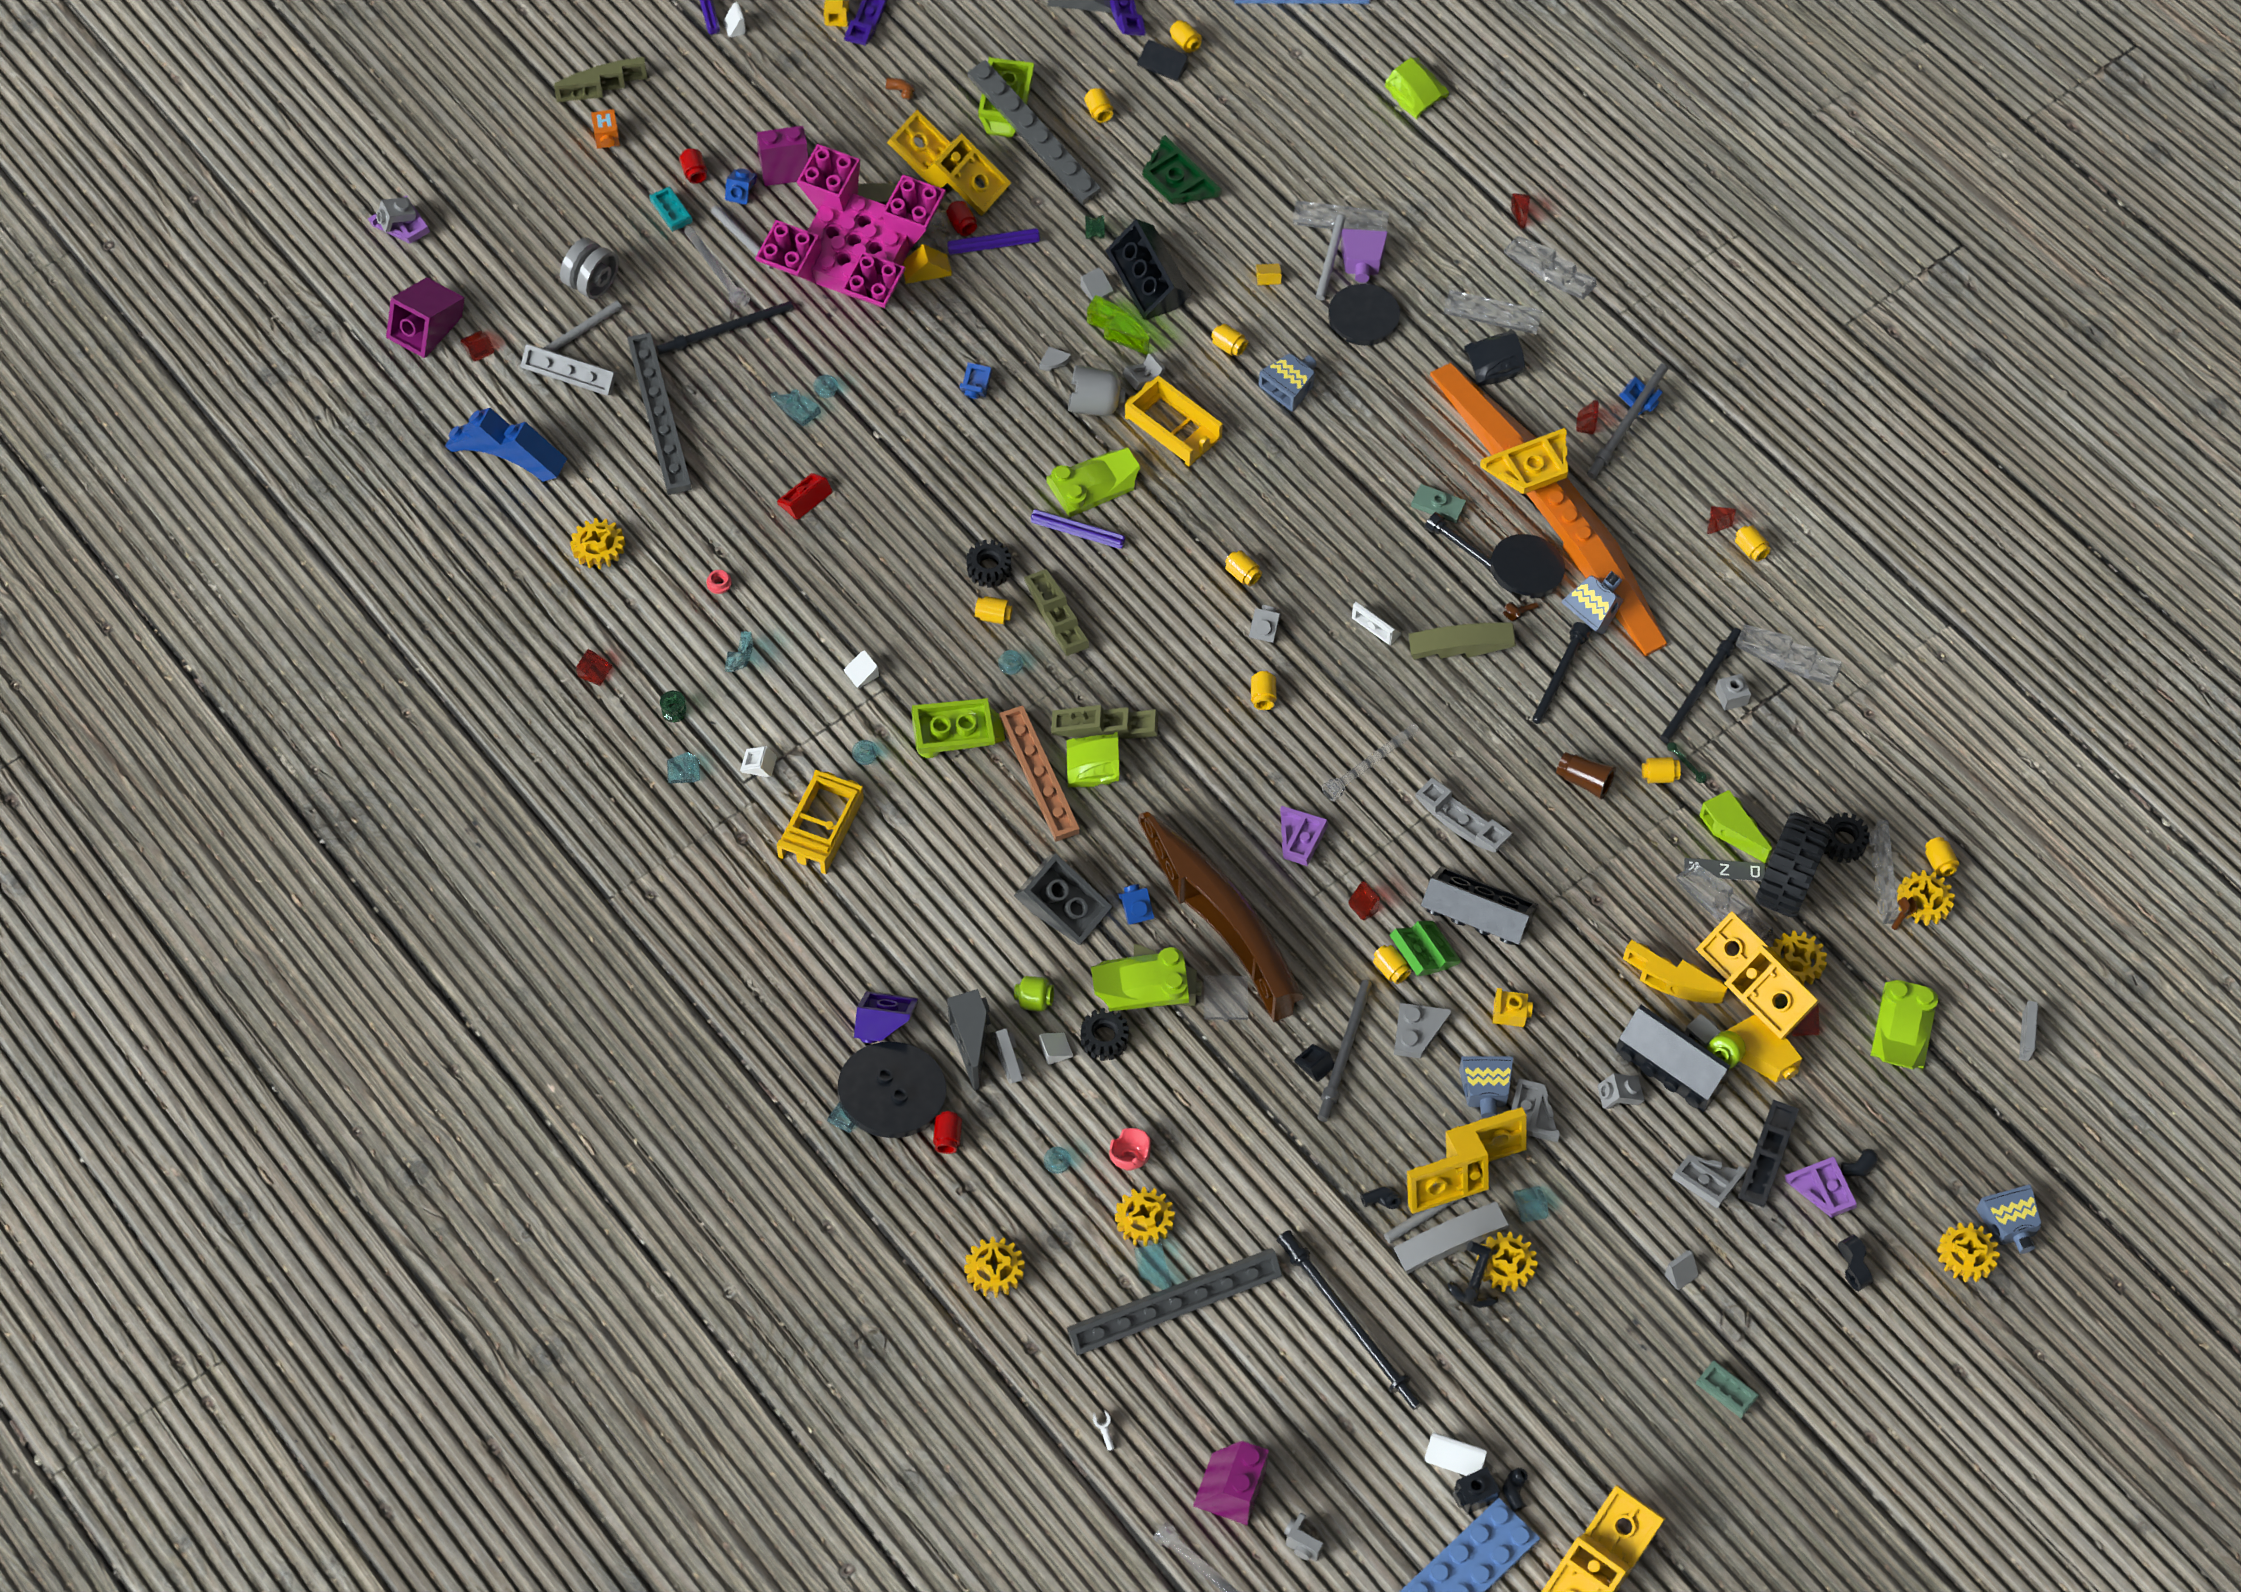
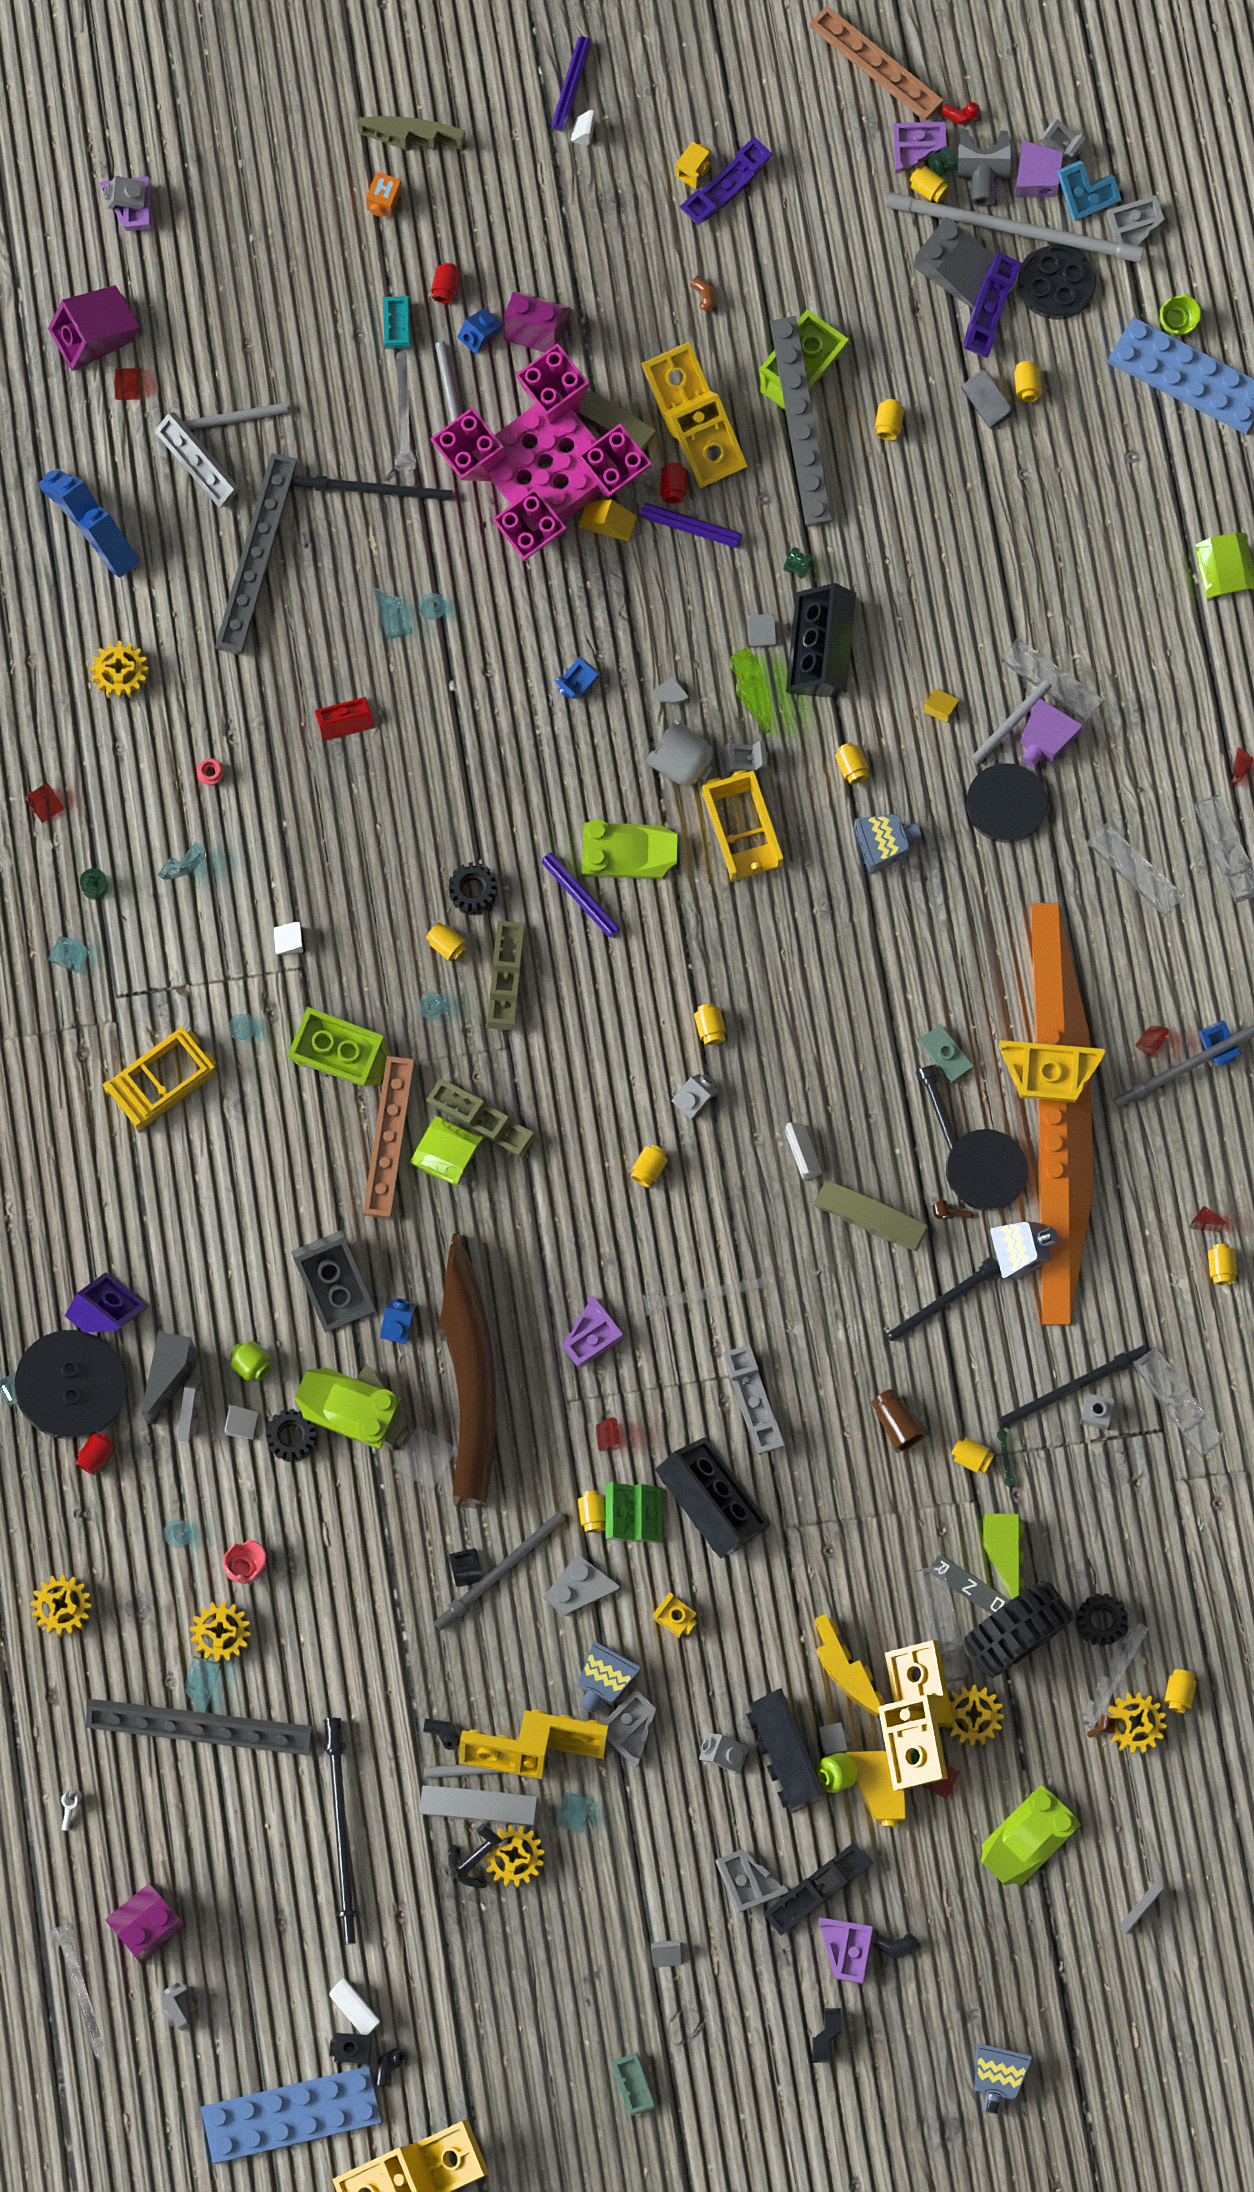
camera: 30 degrees right, 15 degrees up
light grey wheel [560,238,619,299] -> none
white slope [740,746,777,777] -> none
dark green wing [1142,135,1222,205] -> none
black slope [1464,329,1525,387] -> none
yellow gear [1937,1222,2000,1282] -> none

